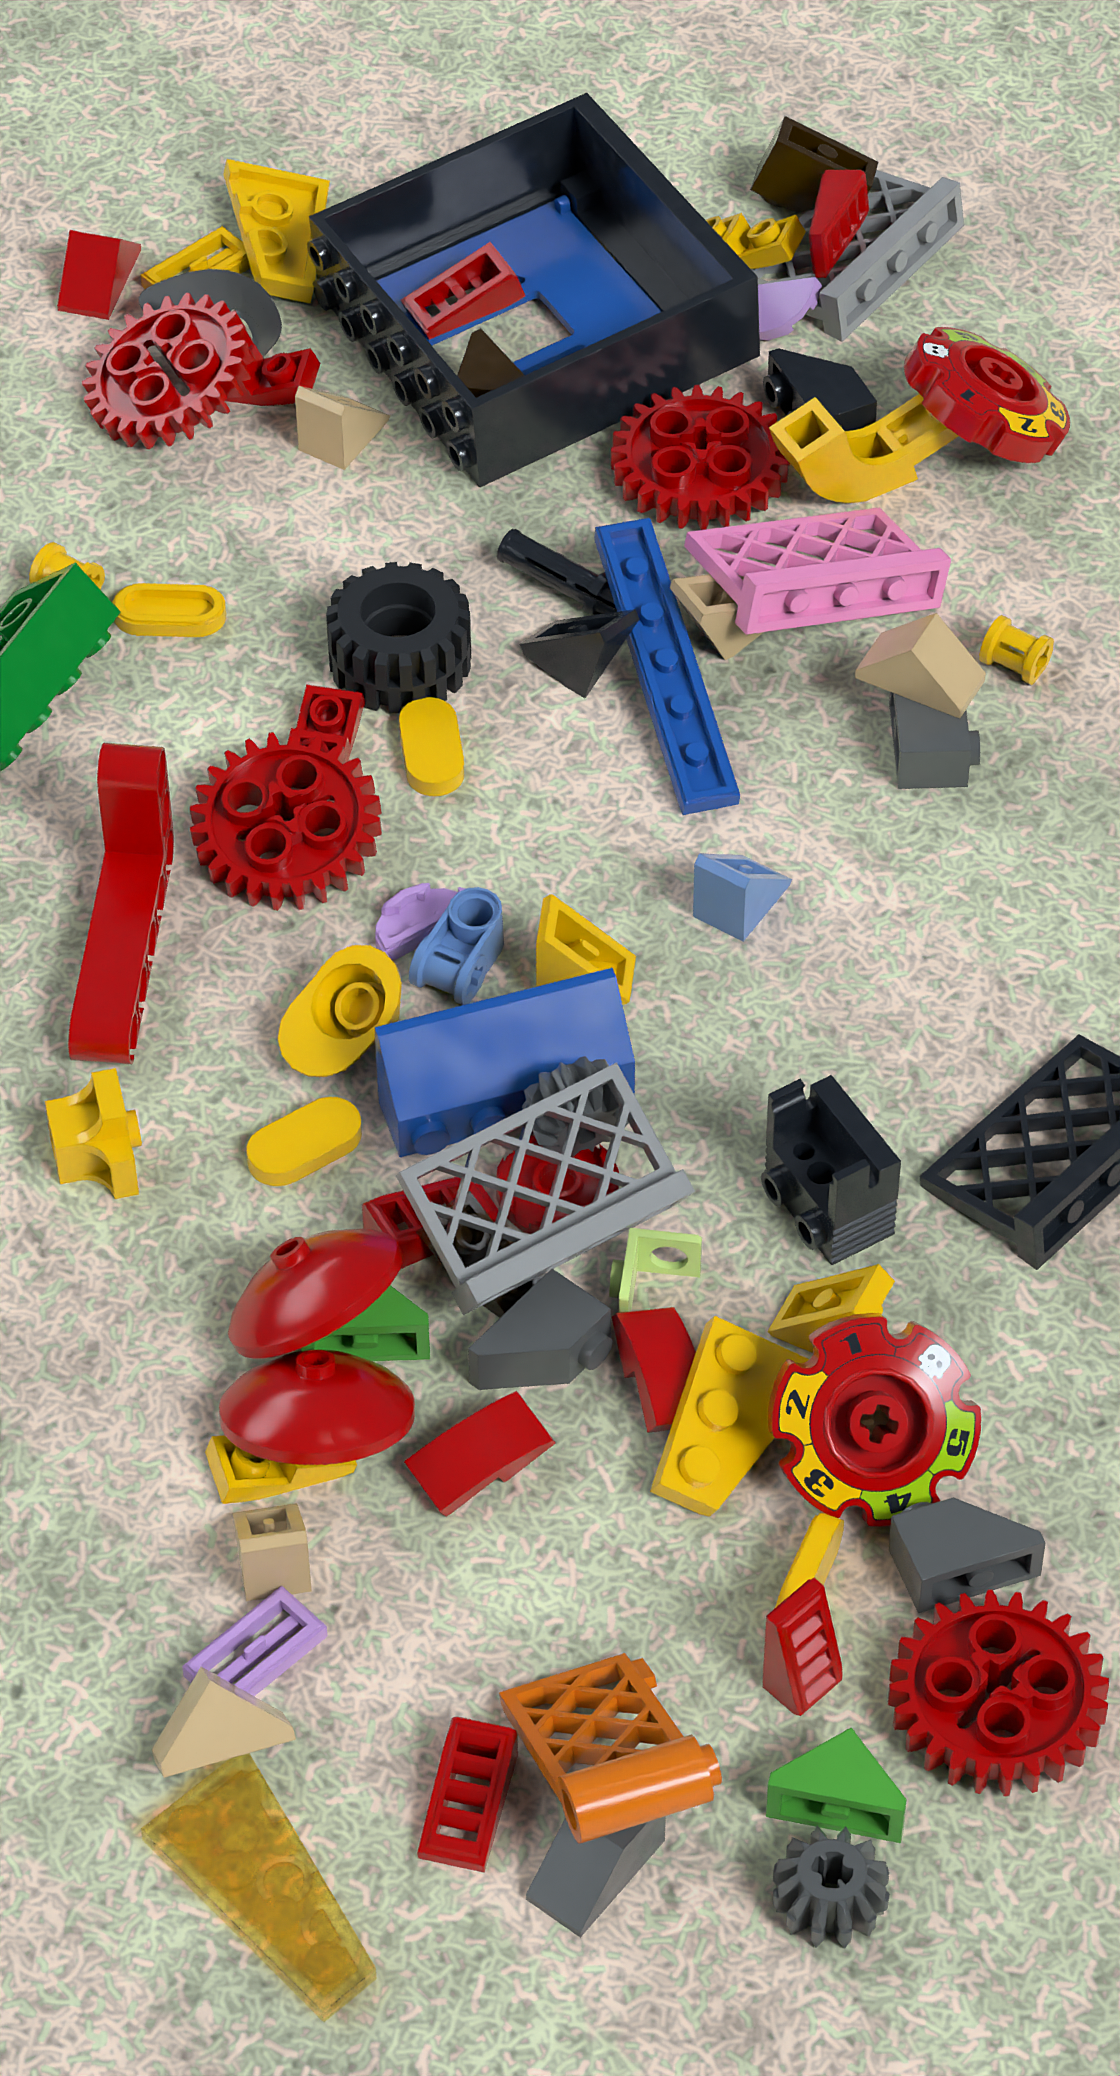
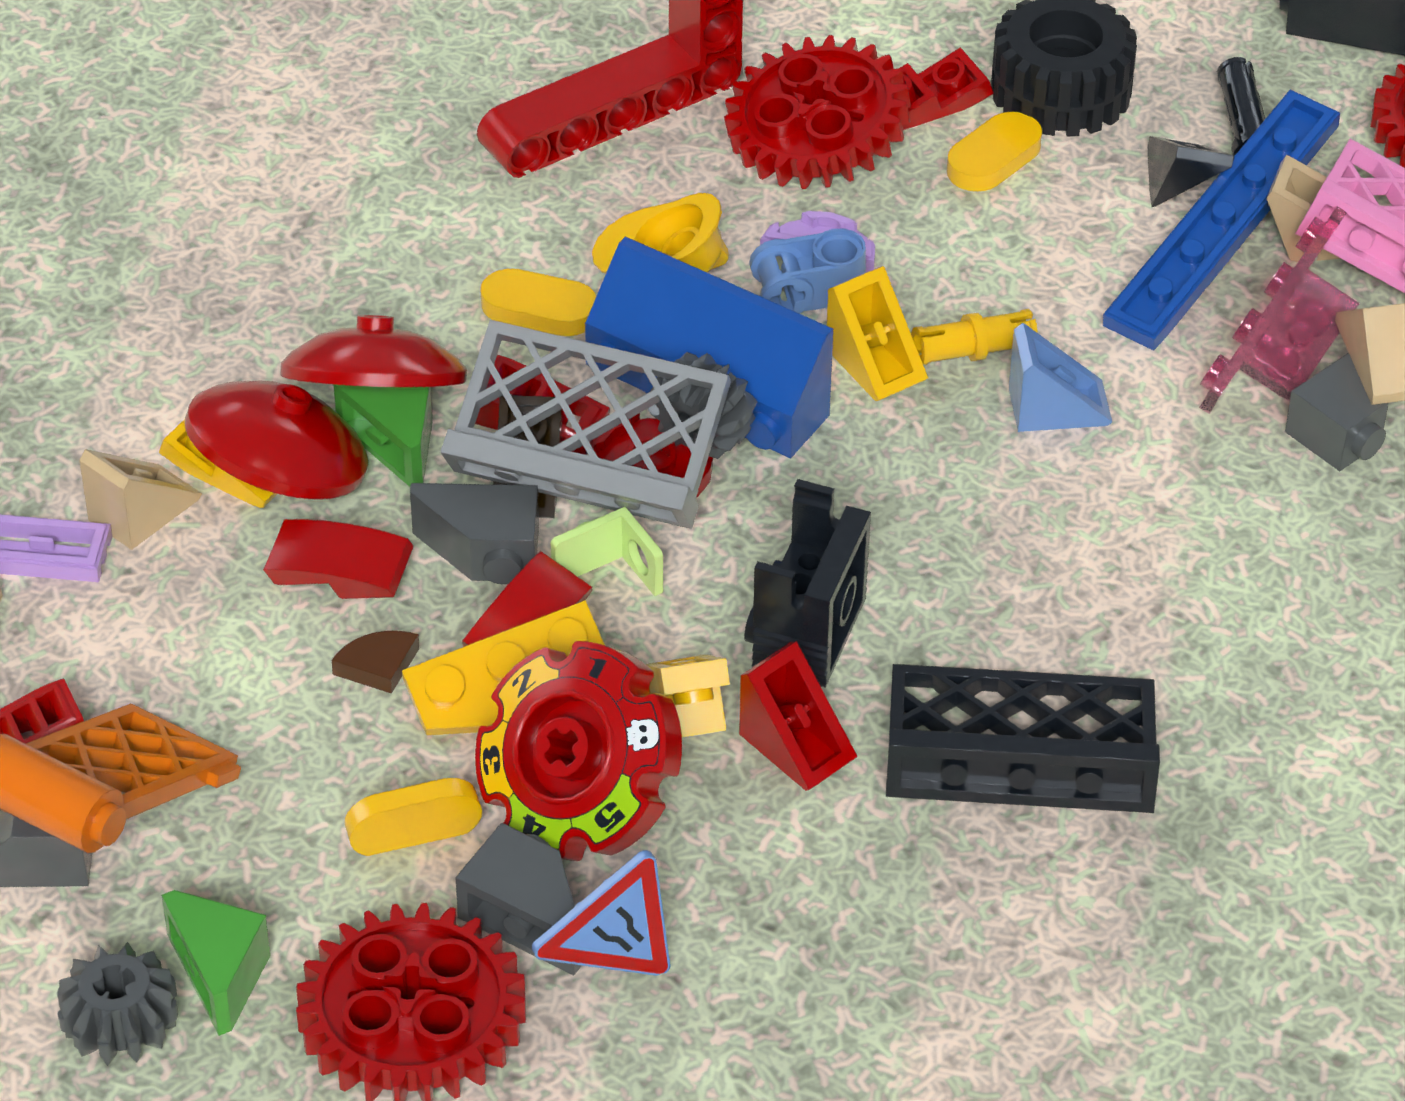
camera: 50 degrees right, 5 degrees down
yellow brick [45,1068,142,1199] -> none
red slope [762,1577,843,1716] -> none
none -> reddish brown tile [331,631,419,694]
none -> piece [532,850,670,976]
none -> red slope [739,641,858,791]
none -> yellow pin [911,309,1038,365]
none -> clear pink bracket [1199,206,1359,414]

